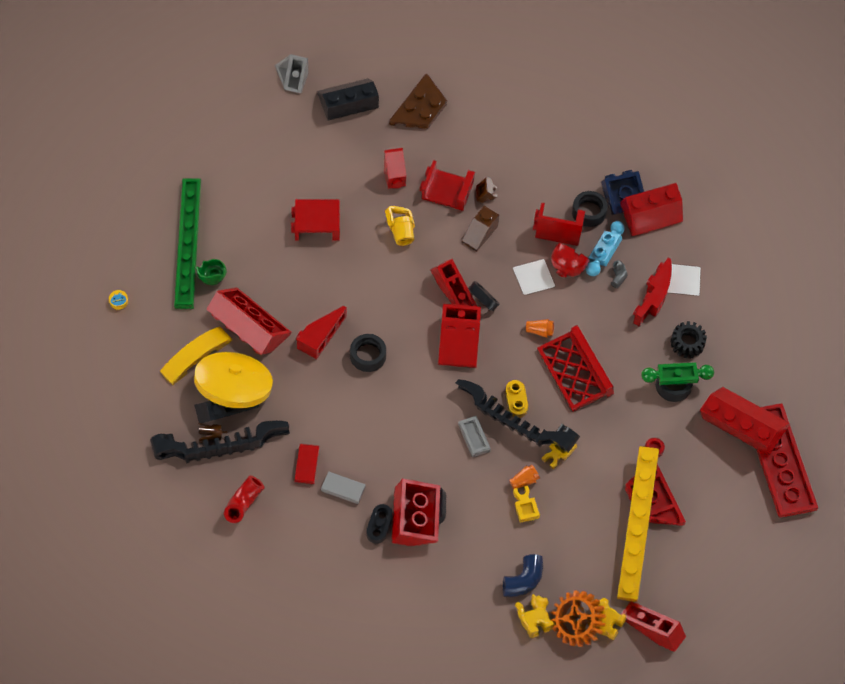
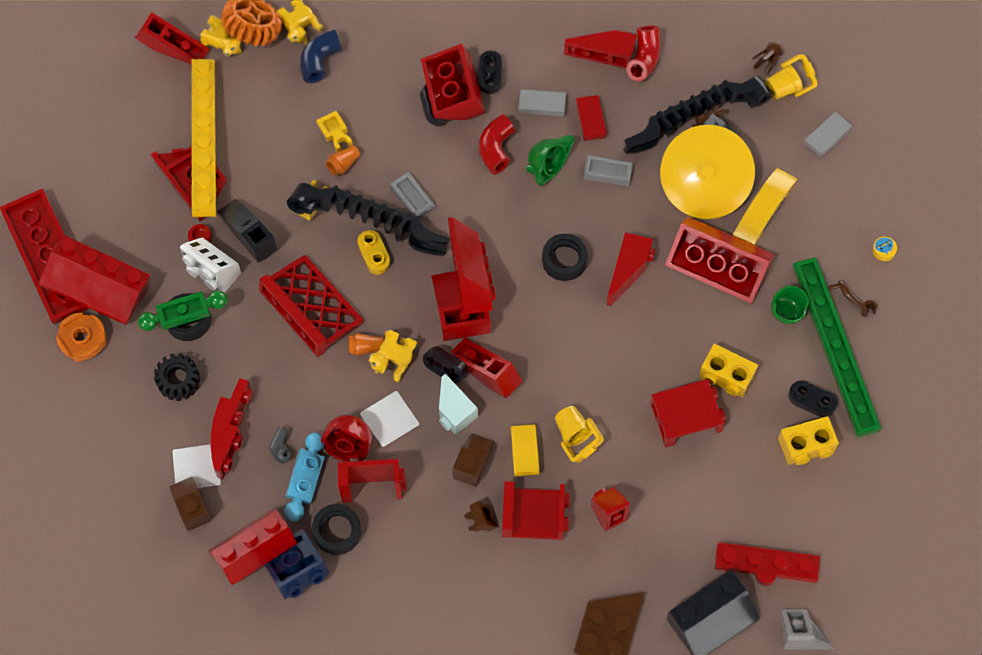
camera: 170 degrees right, 5 degrees up
none -> orange plate [56,313,107,362]
none -> reddish brown slope [169,476,211,531]
none -> white slope [180,238,241,293]
none -> black slope [217,199,277,262]
none -> yellow animal [368,330,417,382]
none -> light aqua slope [439,374,478,435]
none -> red slope [448,217,496,315]
none -> red cylinder [479,114,515,175]
none -> yellow slope [511,424,539,476]
none -> green hat [526,134,575,187]
none -> red slope [564,30,637,69]
none -> light grey tile [583,155,633,187]
none -> yellow brick [699,344,758,398]
none -> red hinge [714,542,820,586]
none -> reddish brown piece [752,42,783,75]
none -> yellow piece [765,54,818,100]
none -> yellow brick [778,416,839,465]
none -> black plate [788,381,837,417]
none -> light grey tile [804,112,853,158]
none -> reddish brown piece [828,280,877,317]

